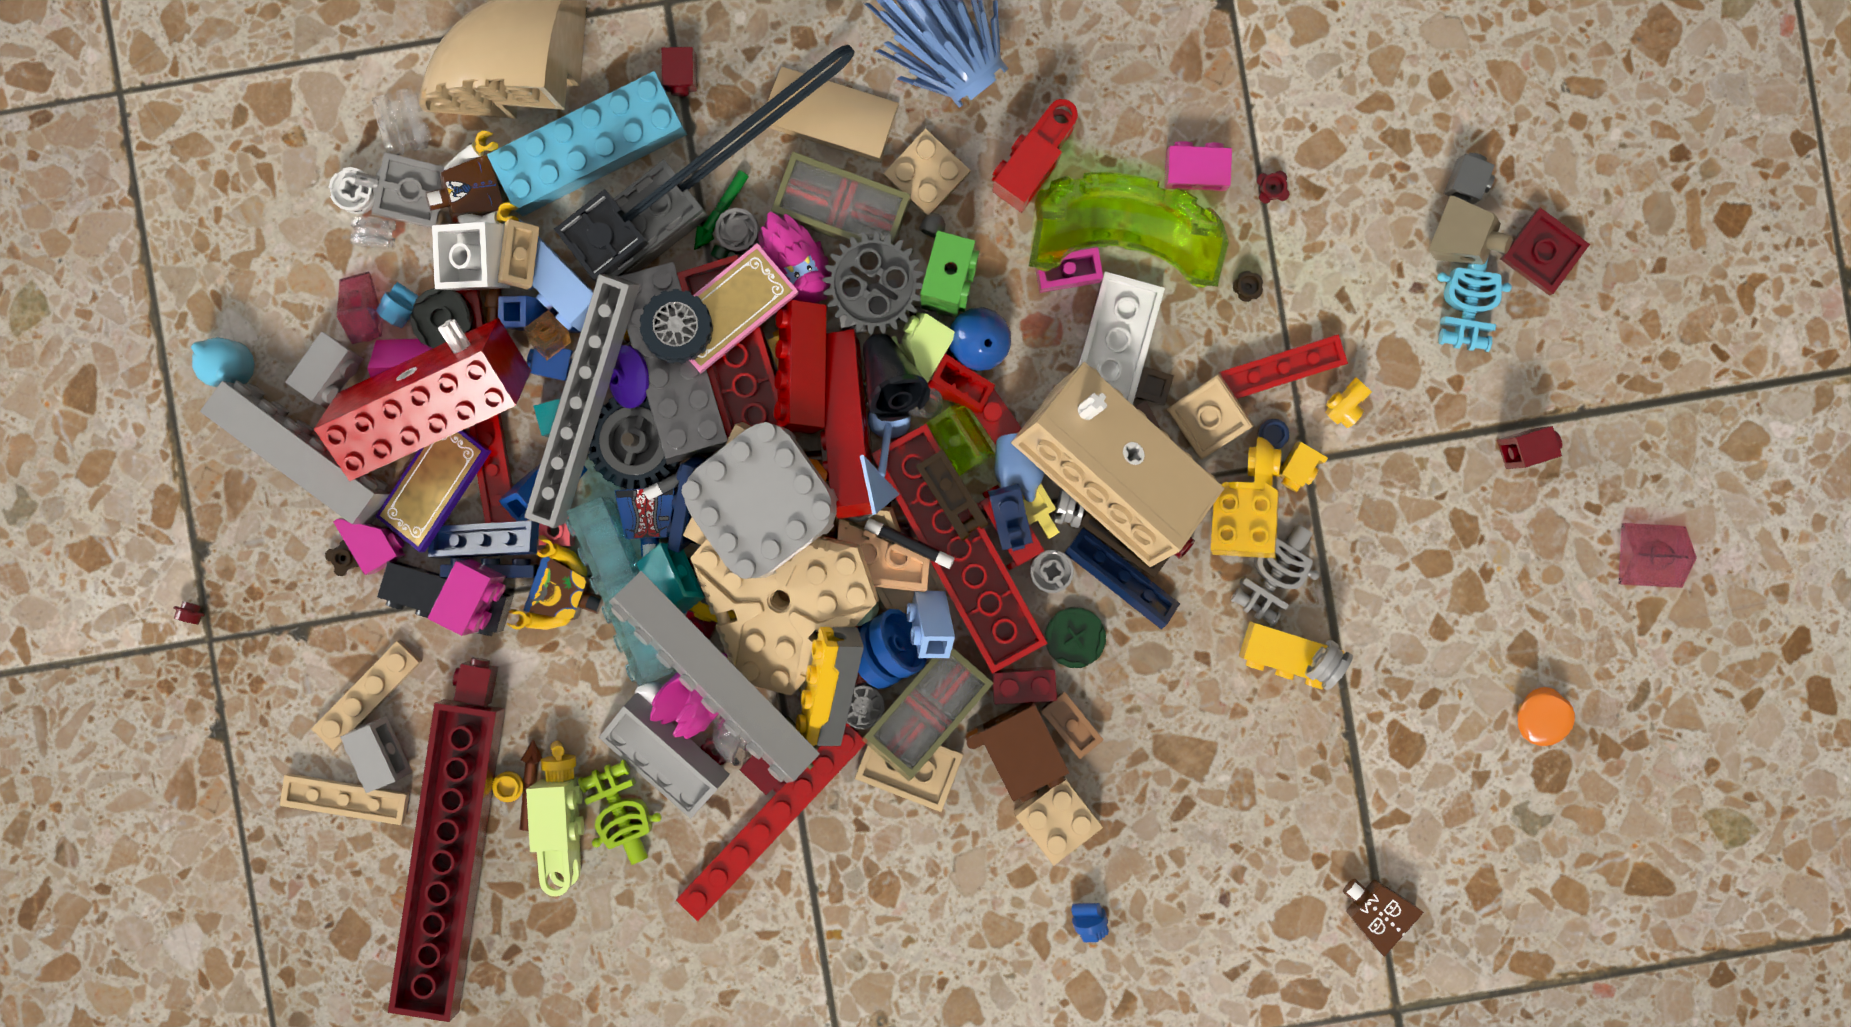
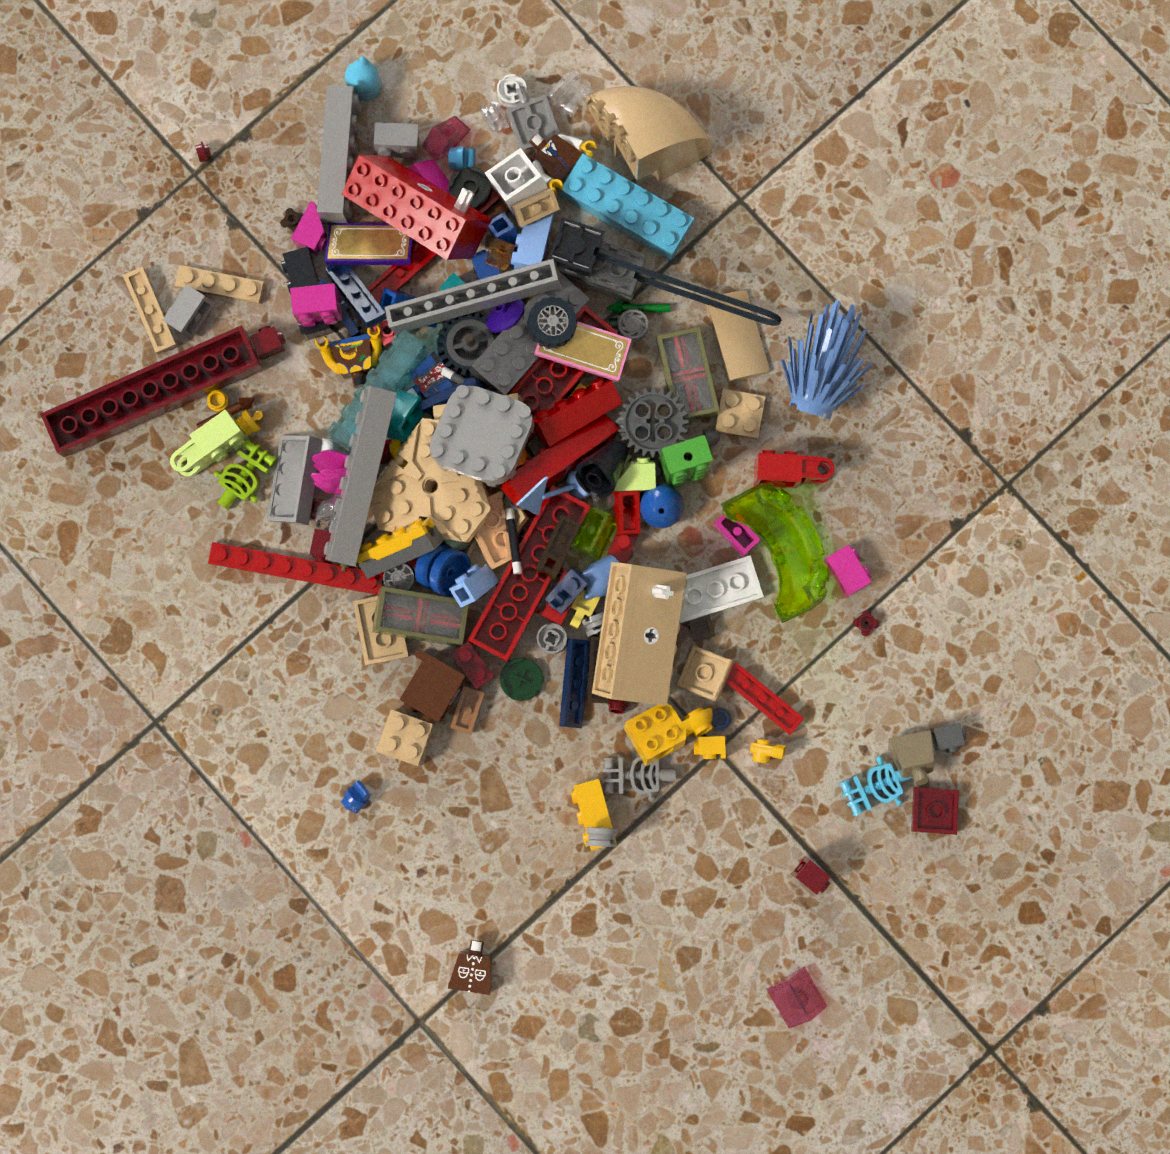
camera: 60 degrees right, 5 degrees down
dark red brick [661,47,697,97] -> none
dark pink head [758,212,831,304] -> none
dark brown plate [1233,271,1263,302] -> none
orange piece [1517,687,1575,746] -> none

